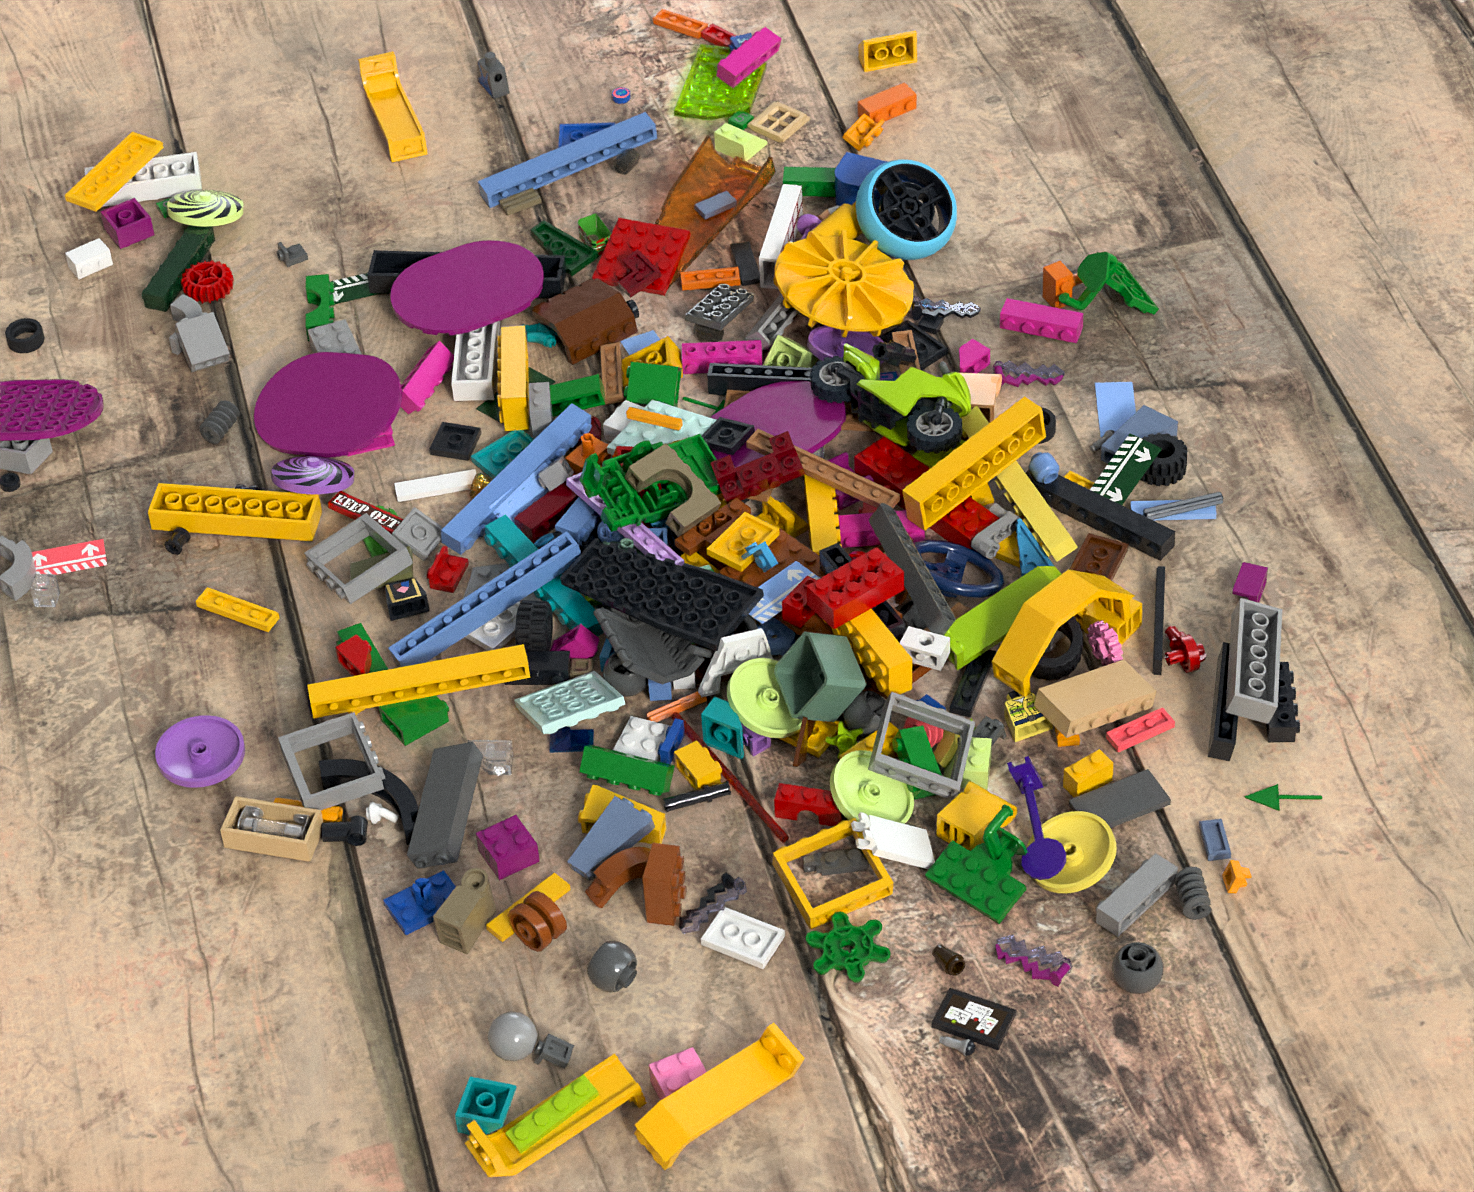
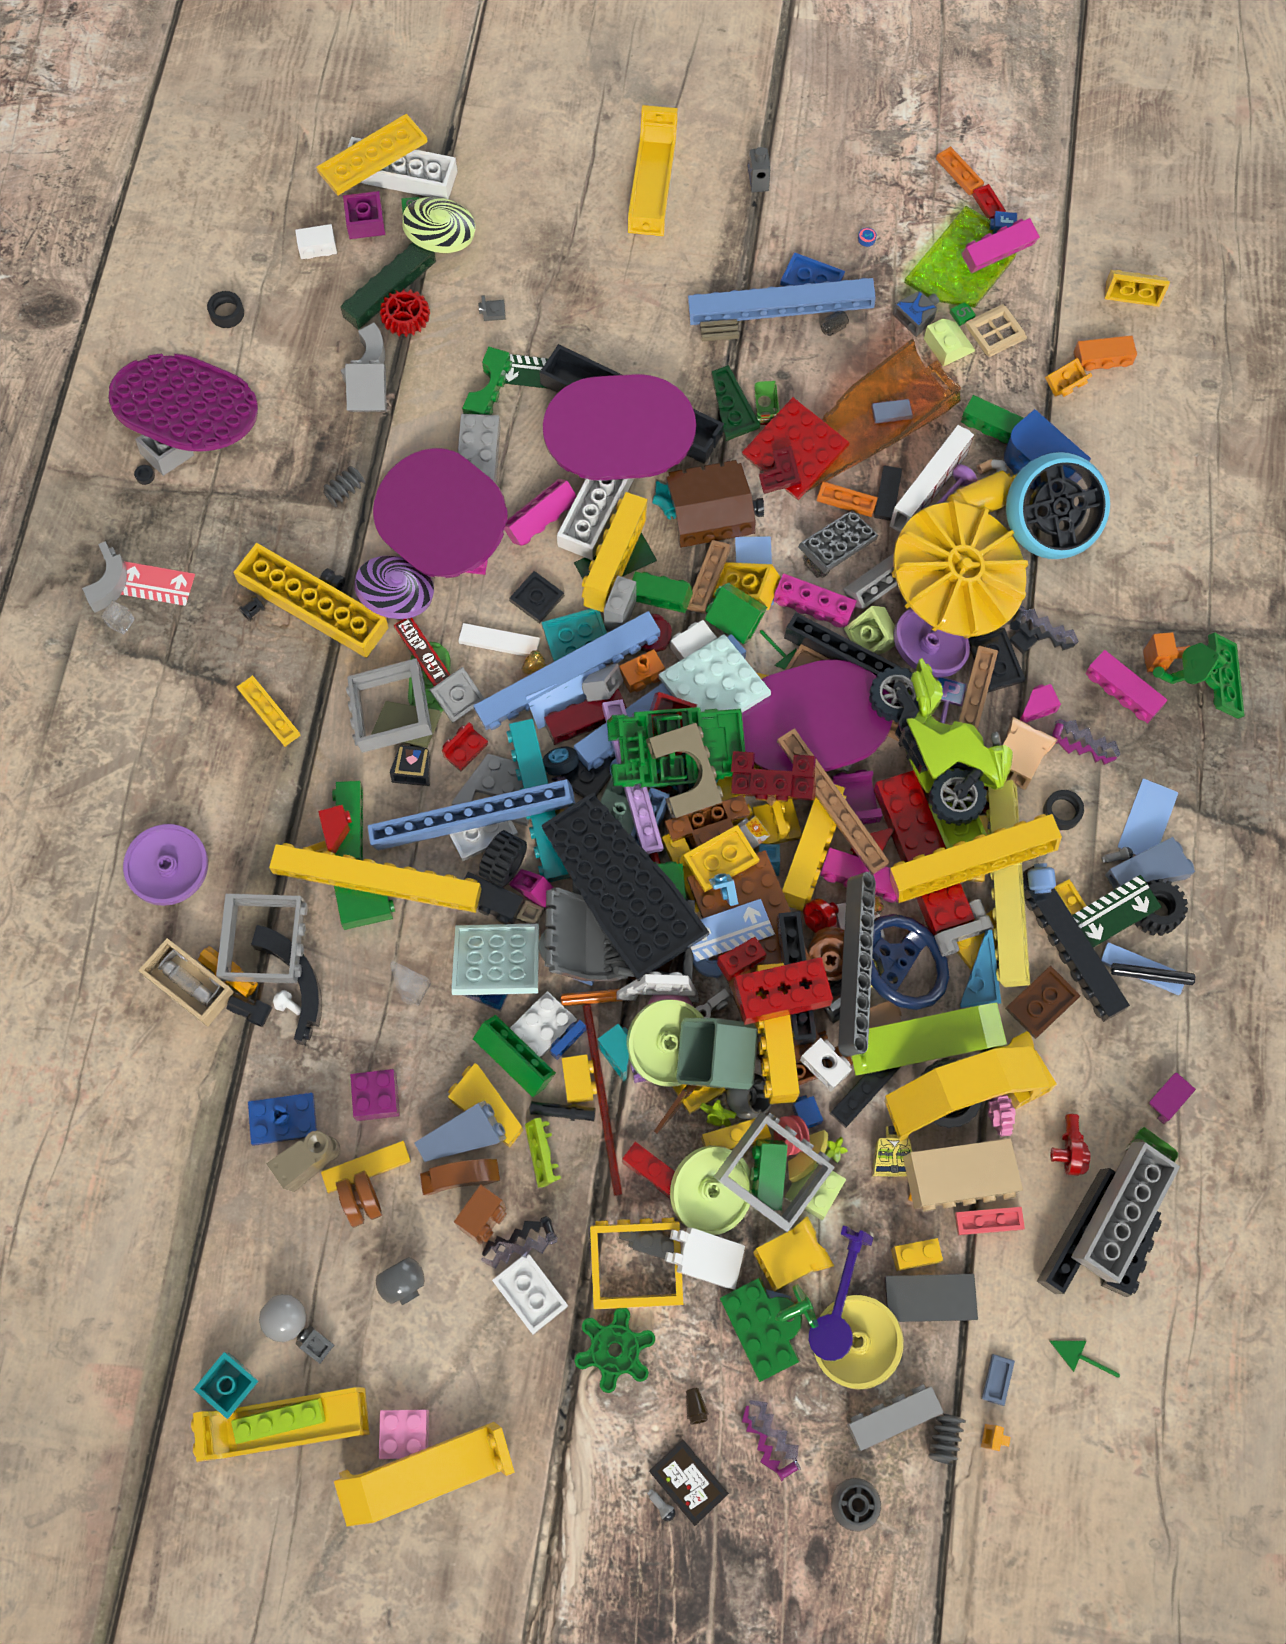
camera: 20 degrees right, 25 degrees up
dark grey brick [407,742,483,869] -> none
light orange axle [626,407,683,430] -> none
black plate [702,417,755,455] -> none
black piece [872,341,917,367] -> none
dark grey bracket [972,716,1007,746] -> none
black tile [1153,566,1165,675] -> none
none -> lime plate [525,1118,561,1188]
none -> dark grey torso [893,291,939,337]

